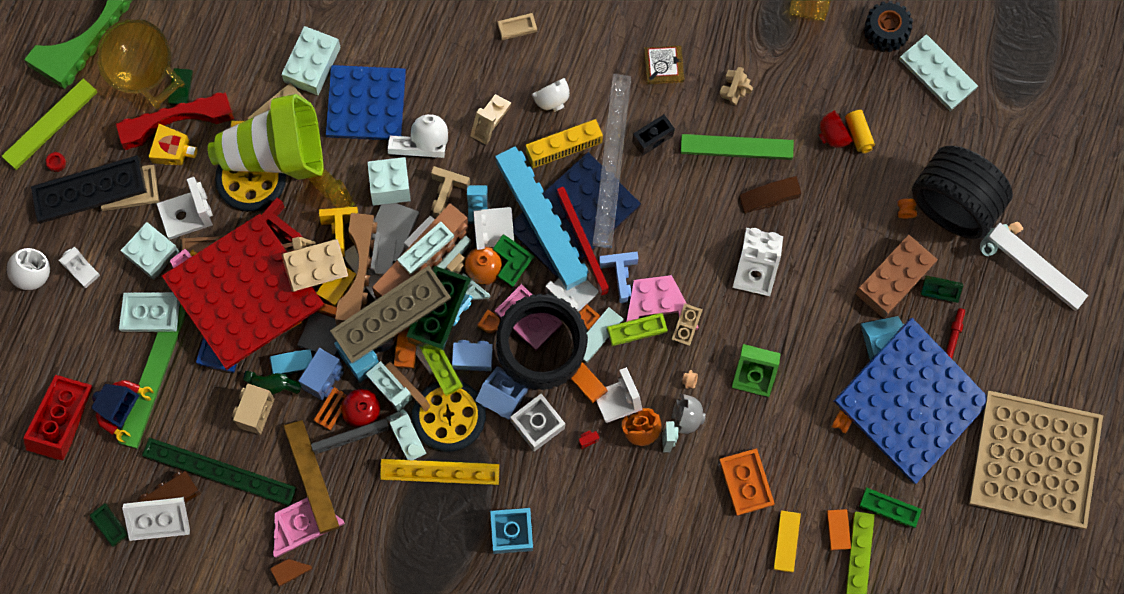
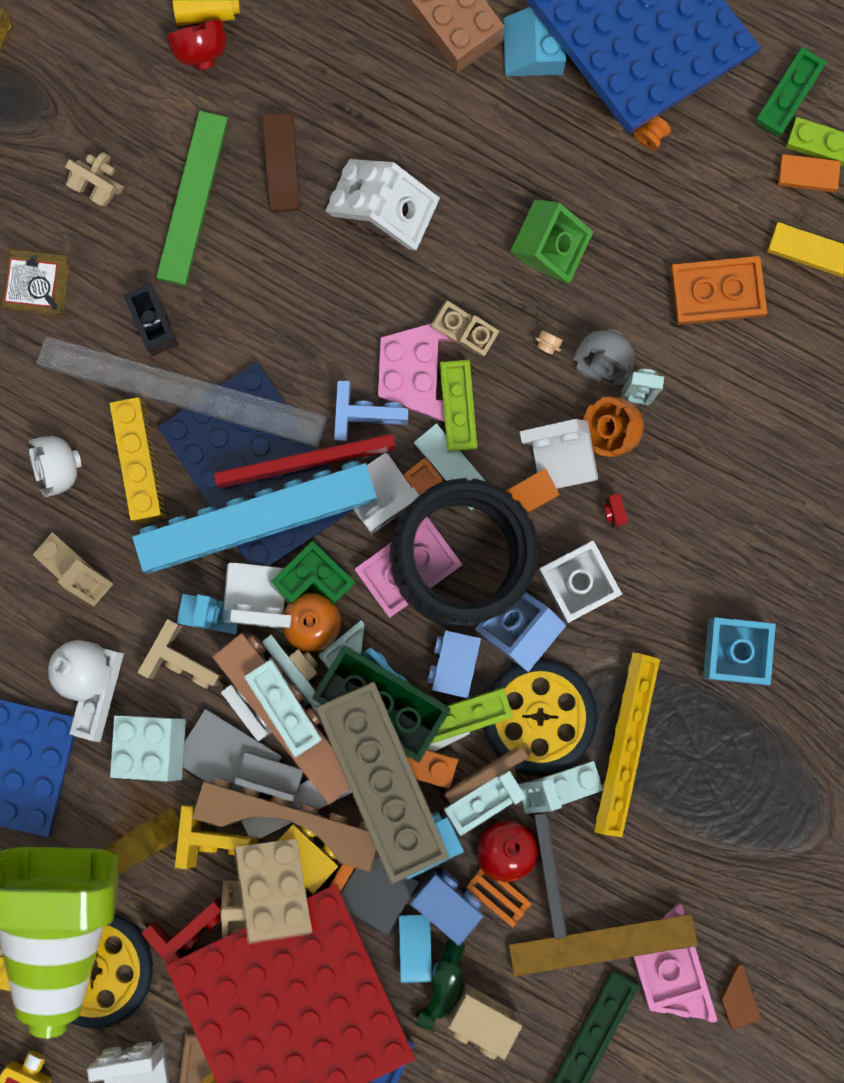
camera: 75 degrees left, 10 degrees up
orange tile [478,309,500,333] -> none

